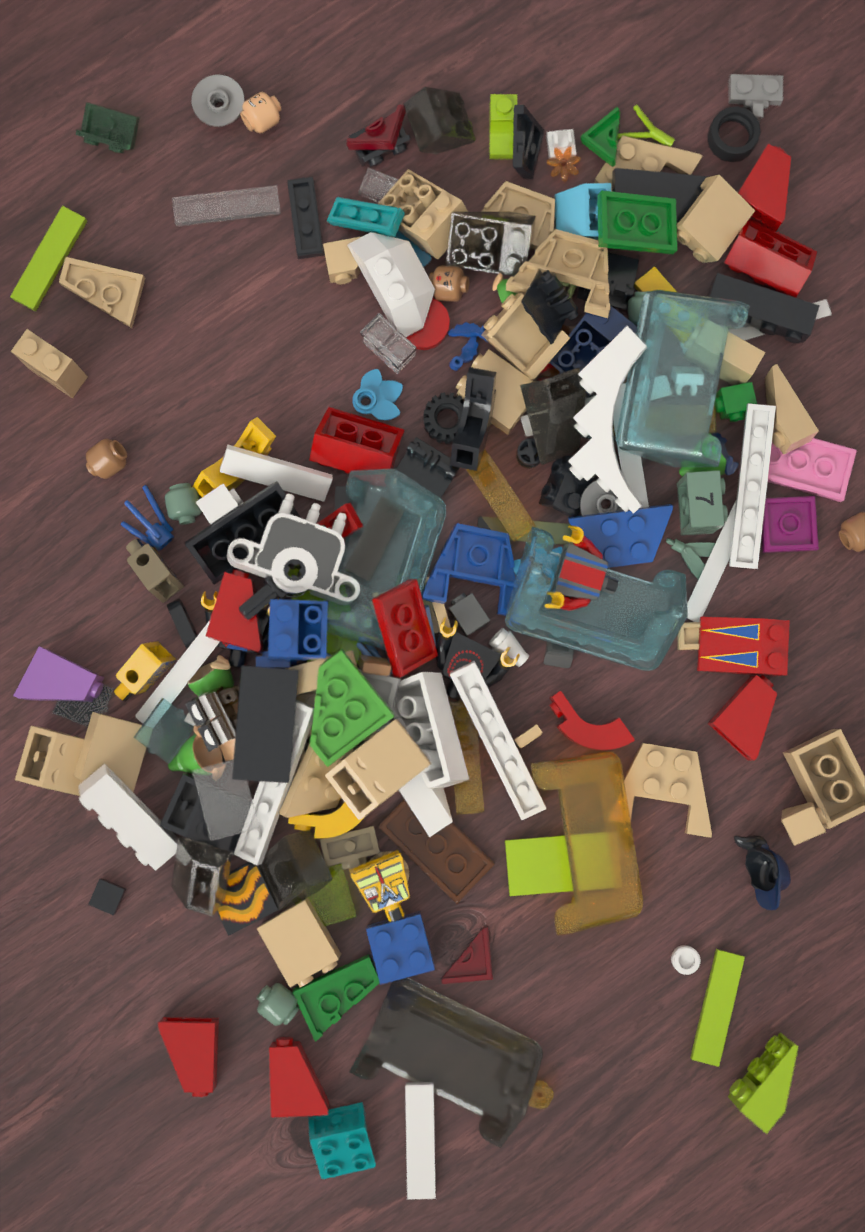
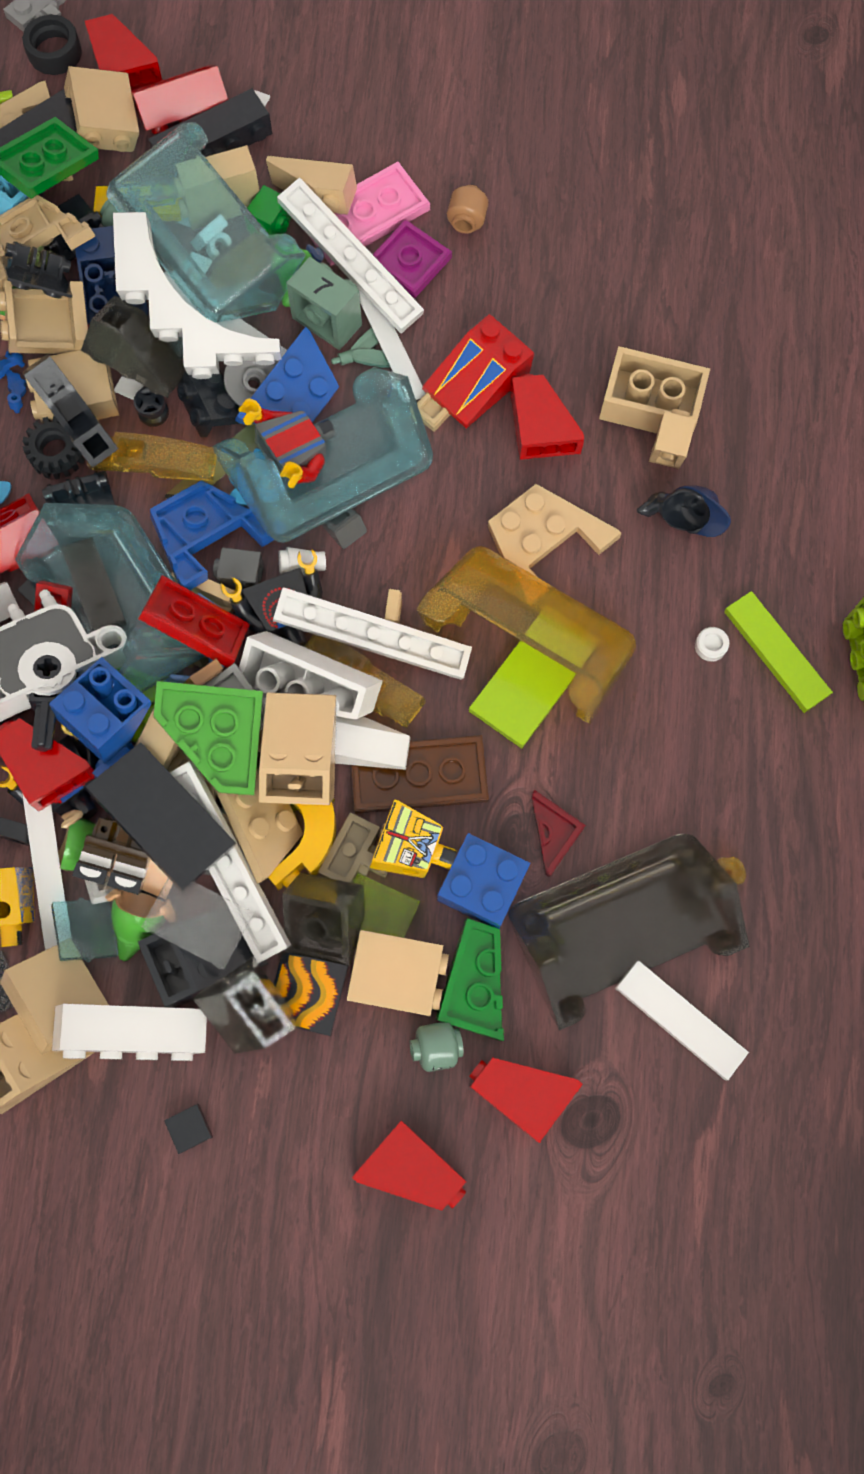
camera: 45 degrees left, 10 degrees down
teal bracket [308,1102,376,1179] -> none
red arch [549,691,635,750] -> none

